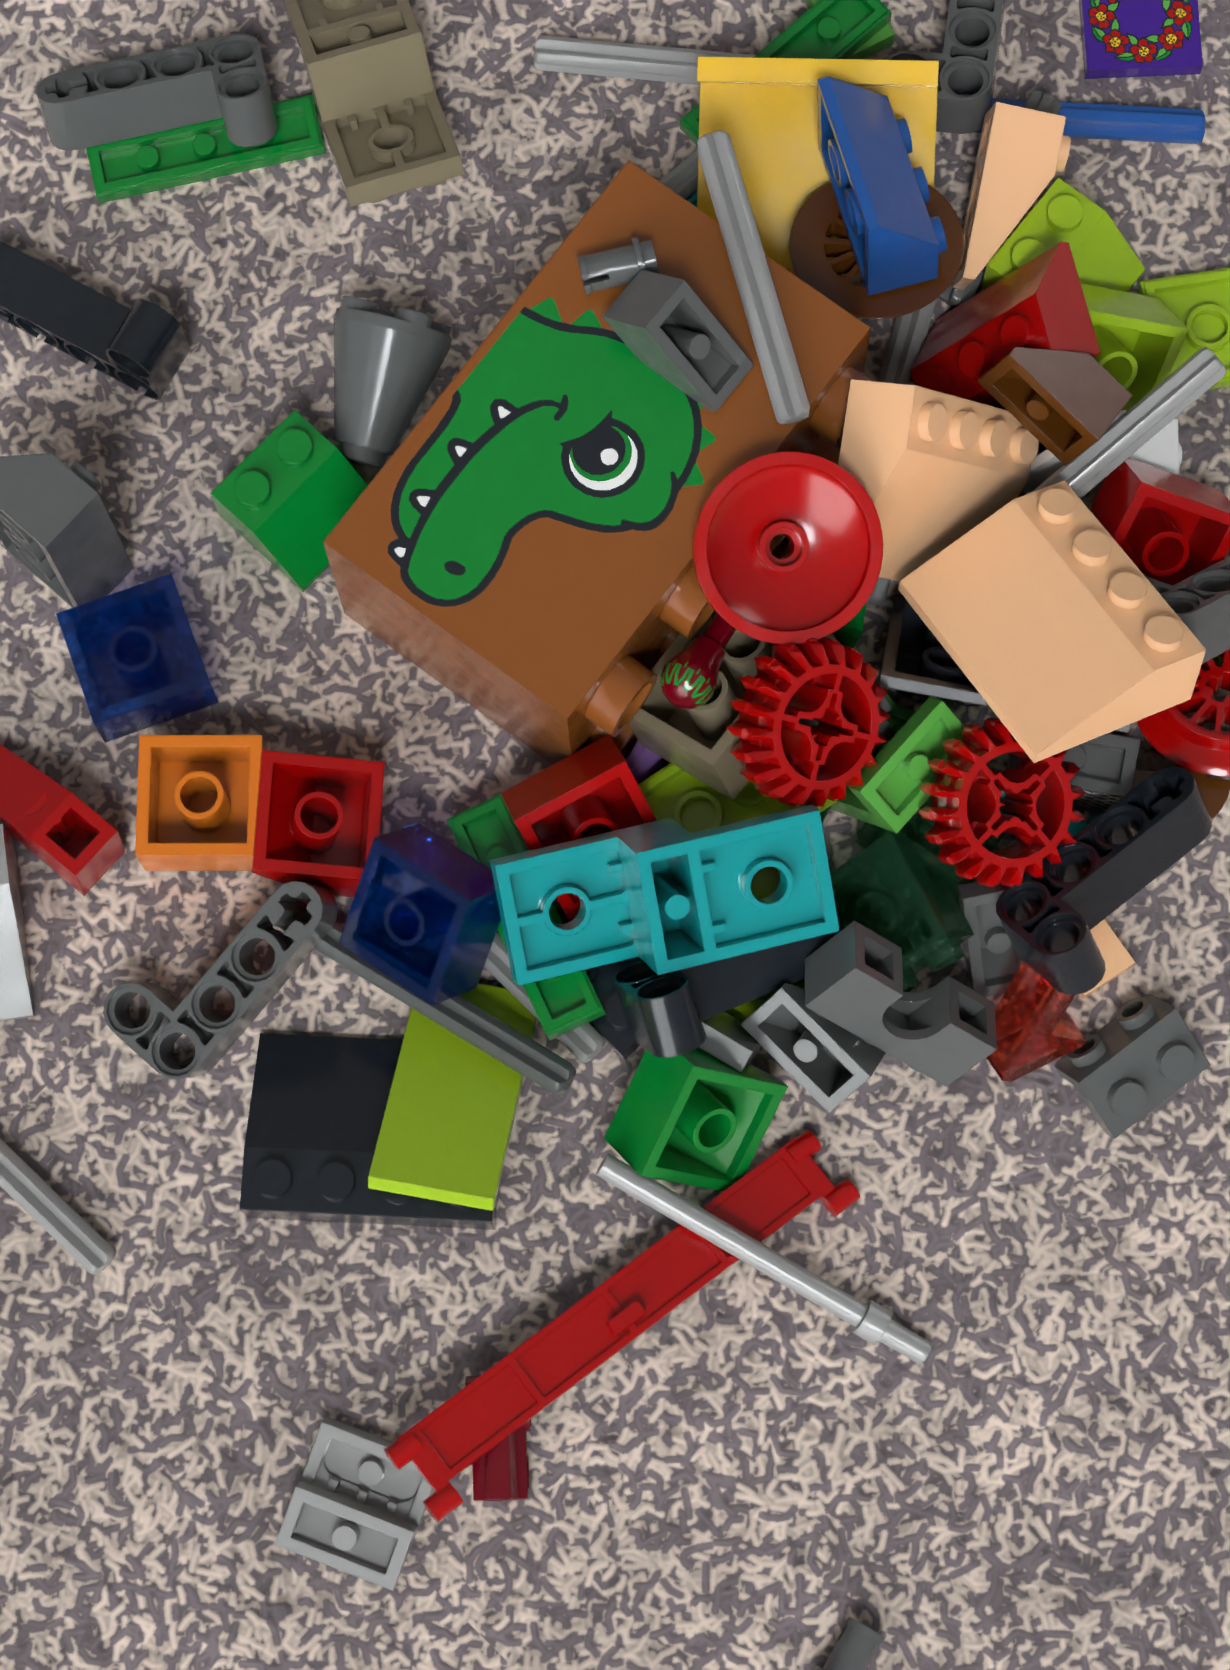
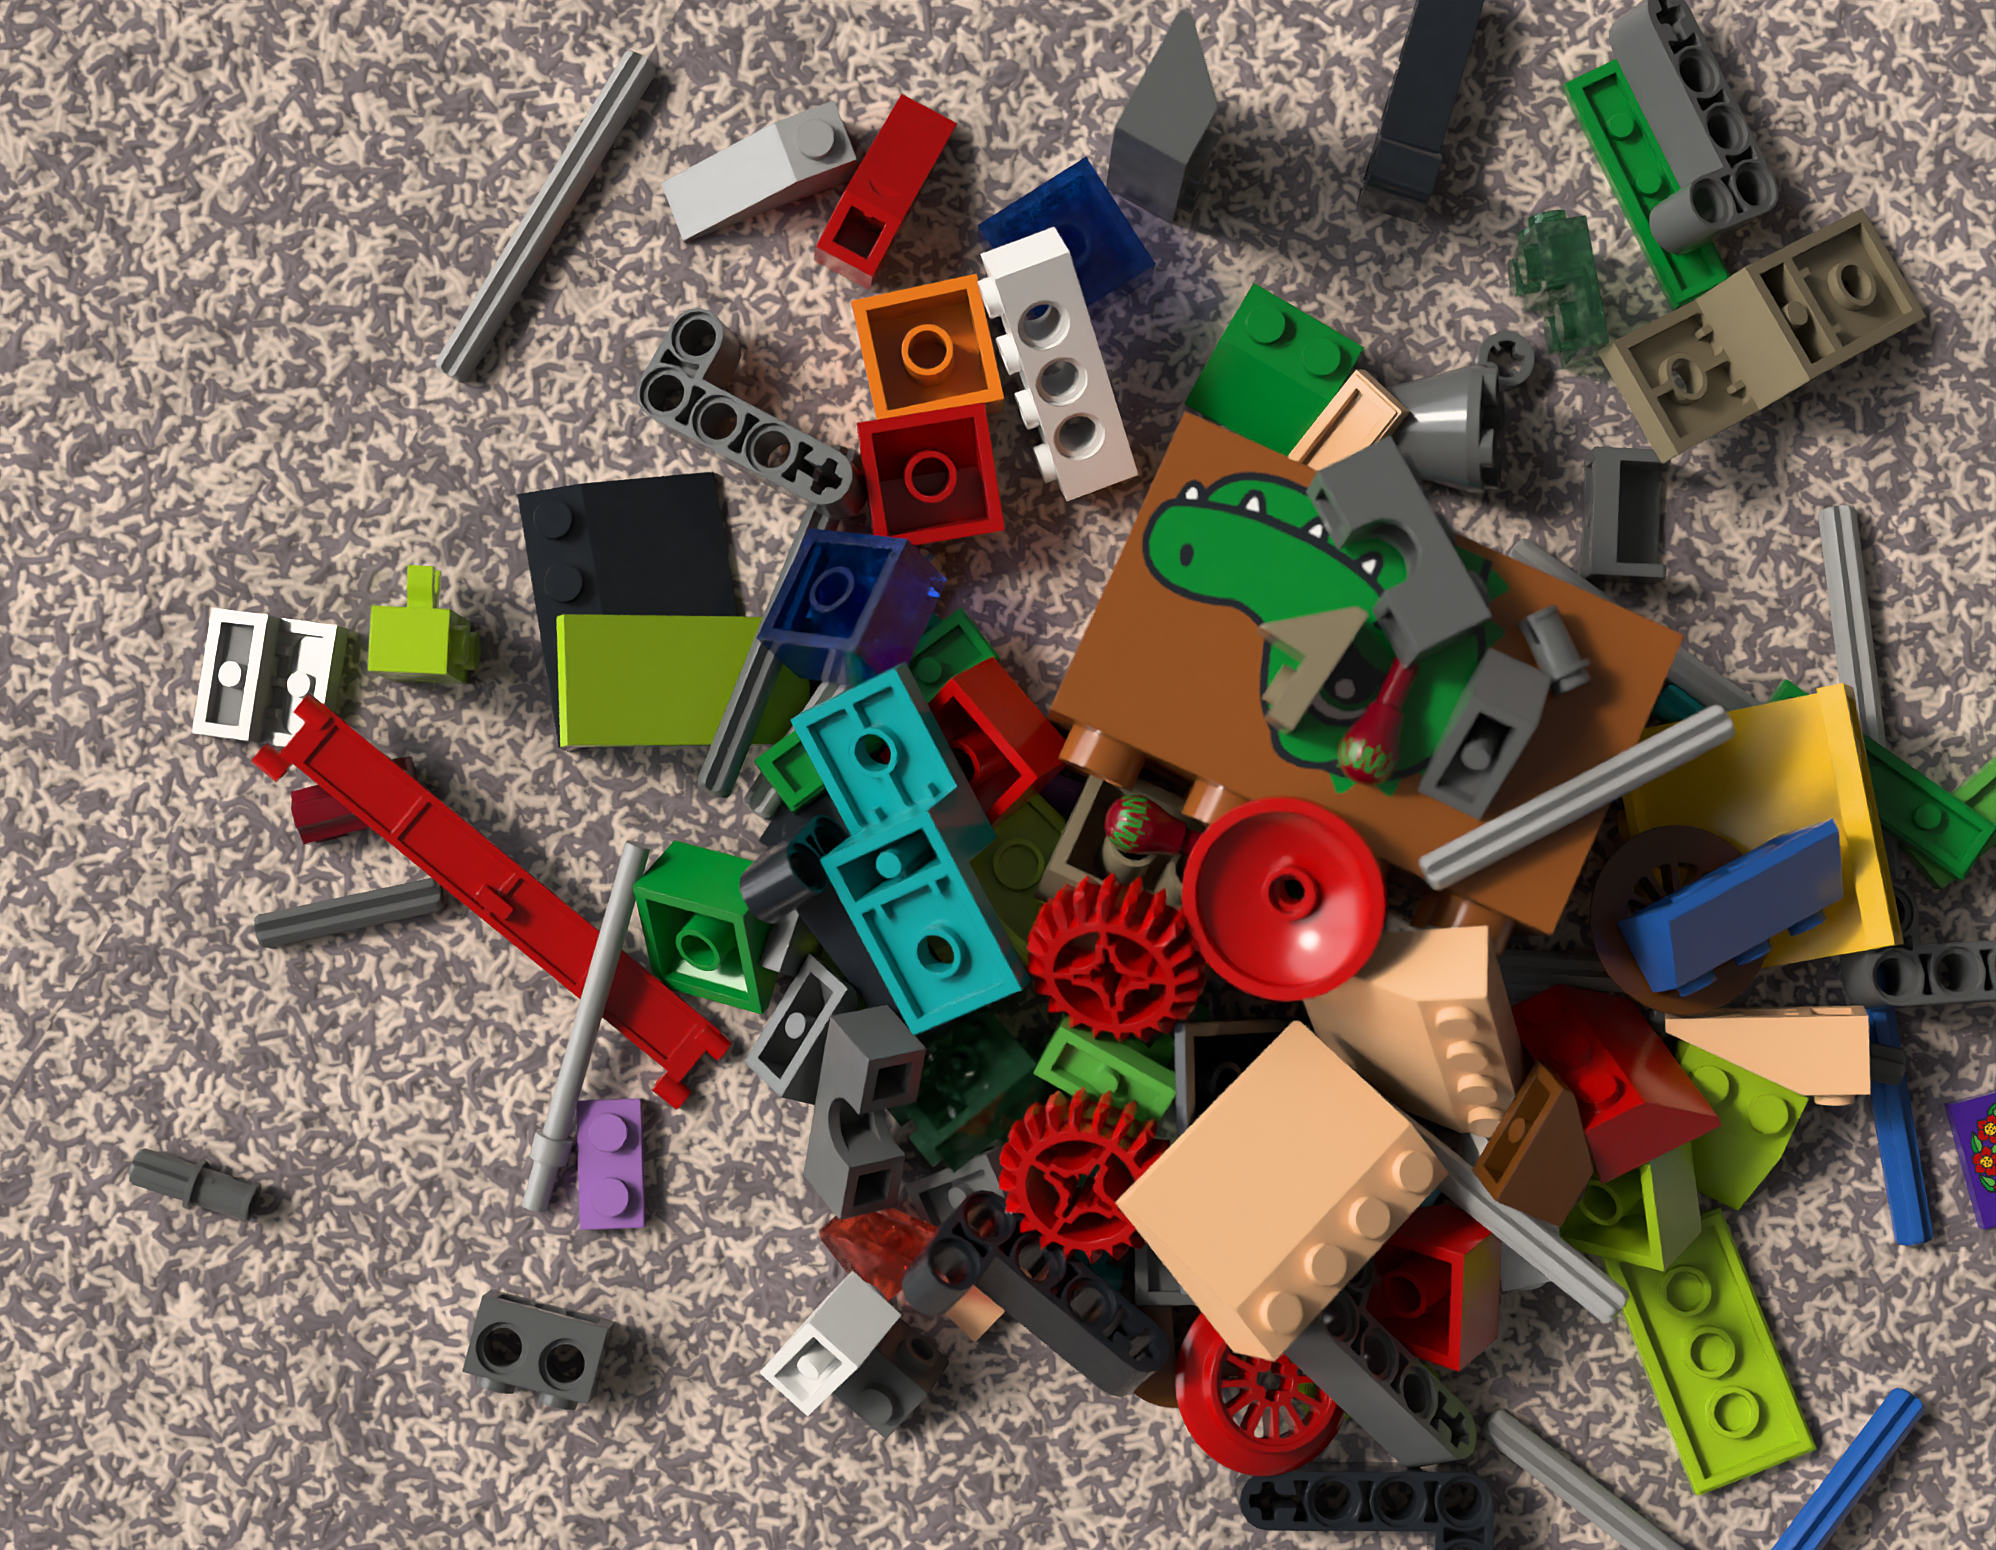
camera: 75 degrees right, 10 degrees up
none -> dark grey axle [254,878,444,948]
none -> lime brick [368,565,480,685]
none -> dark grey brick [462,1289,615,1410]
none -> medium lavender plate [576,1098,646,1230]
none -> white slope [760,1271,901,1416]
none -> white brick [977,227,1138,501]
none -> dark tan slope [1256,607,1369,735]
none -> light nougat tile [1287,370,1410,470]
none -> dark grey arch [1306,436,1491,669]
none -> dark red piece [1337,656,1420,786]
none -> dark grey bush [1474,331,1534,392]
none -> clear green plate [1508,210,1609,369]
none -> dark grey panel [1580,446,1671,584]

